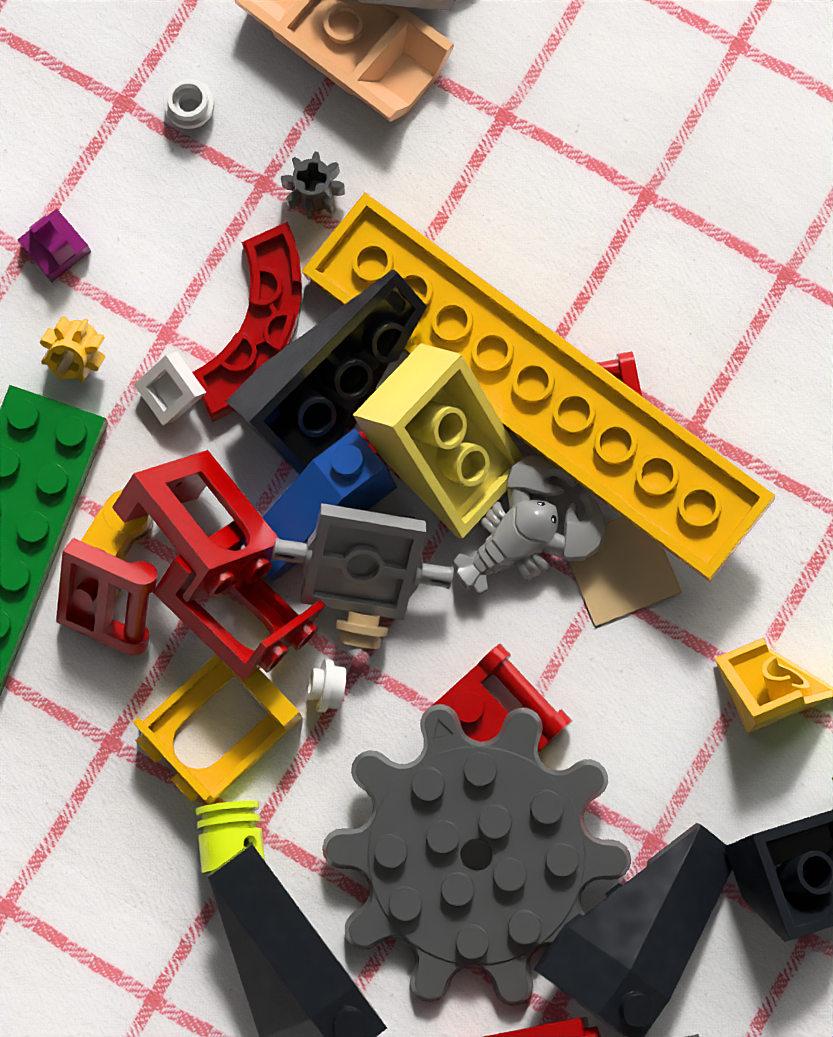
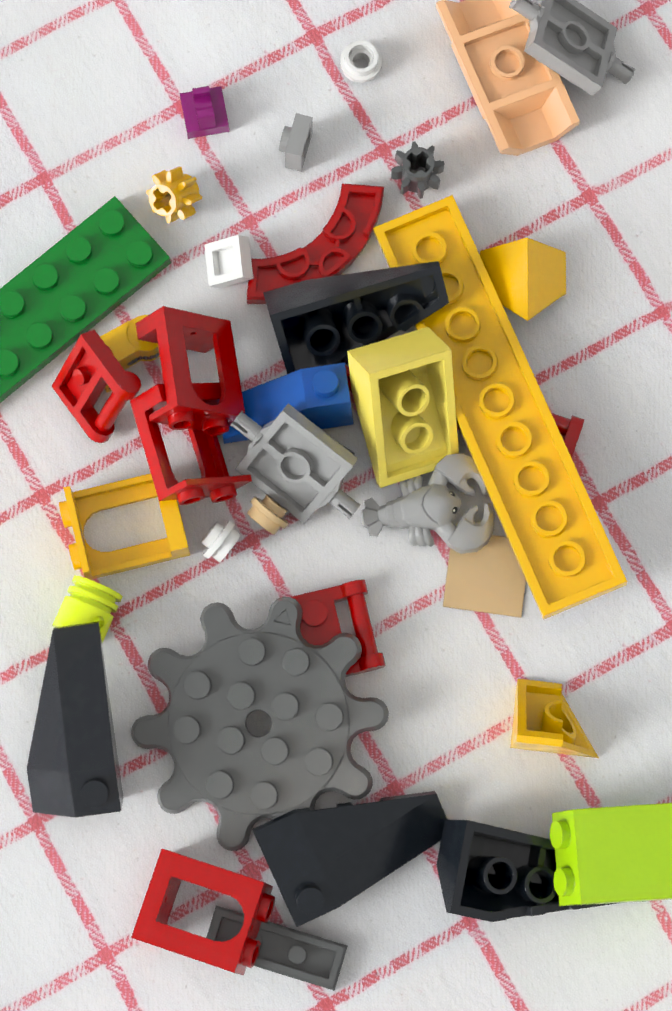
camera: 20 degrees right, 0 degrees up
none -> light grey plate [279,113,313,172]
none -> yellow slope [480,237,566,321]

